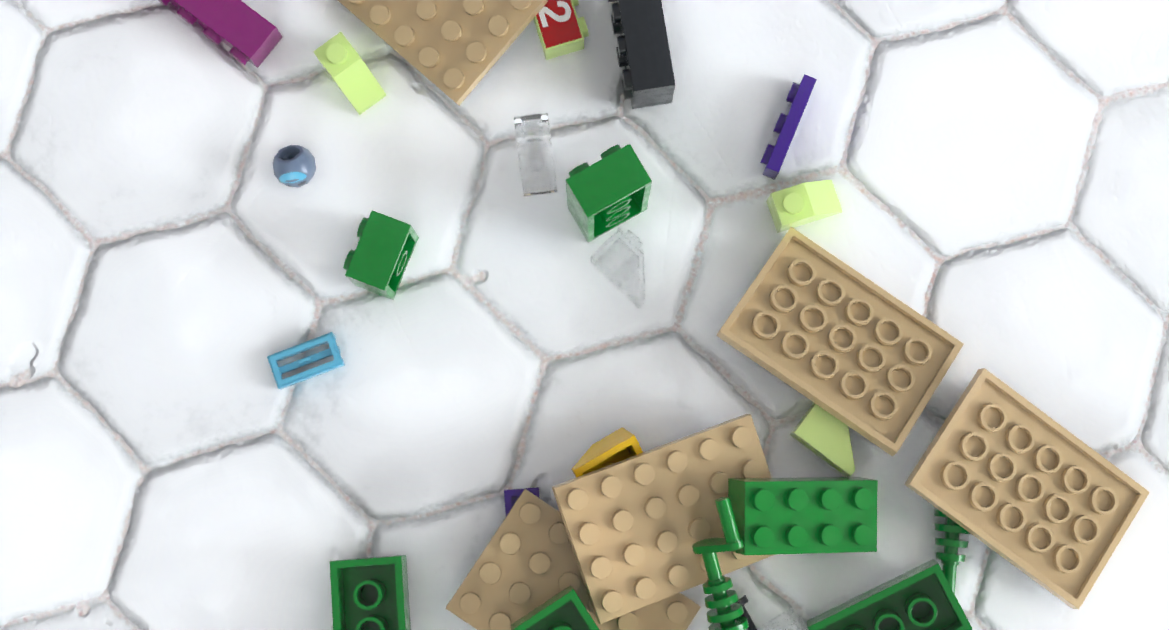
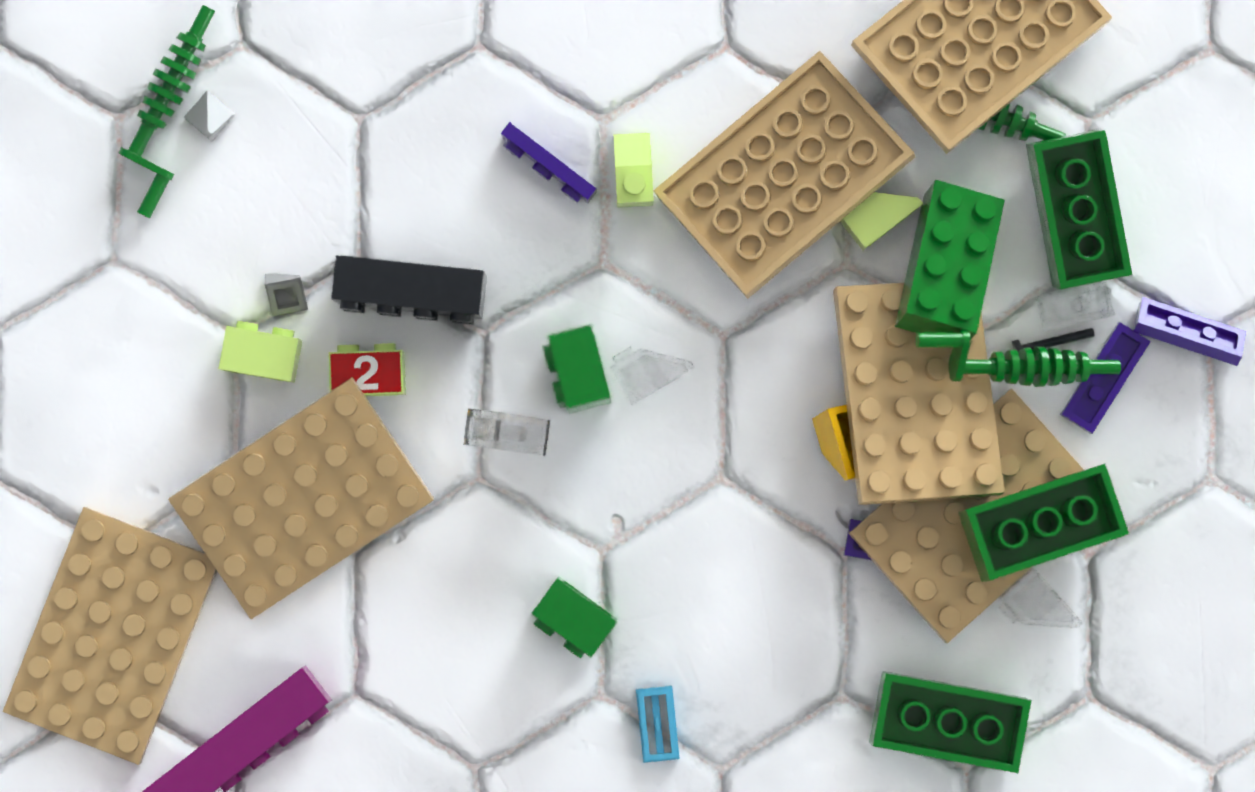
camera: 80 degrees left, 5 degrees up
sand blue piece [272,145,316,188] -> none
yellowish green slope [313,32,387,115] -> none

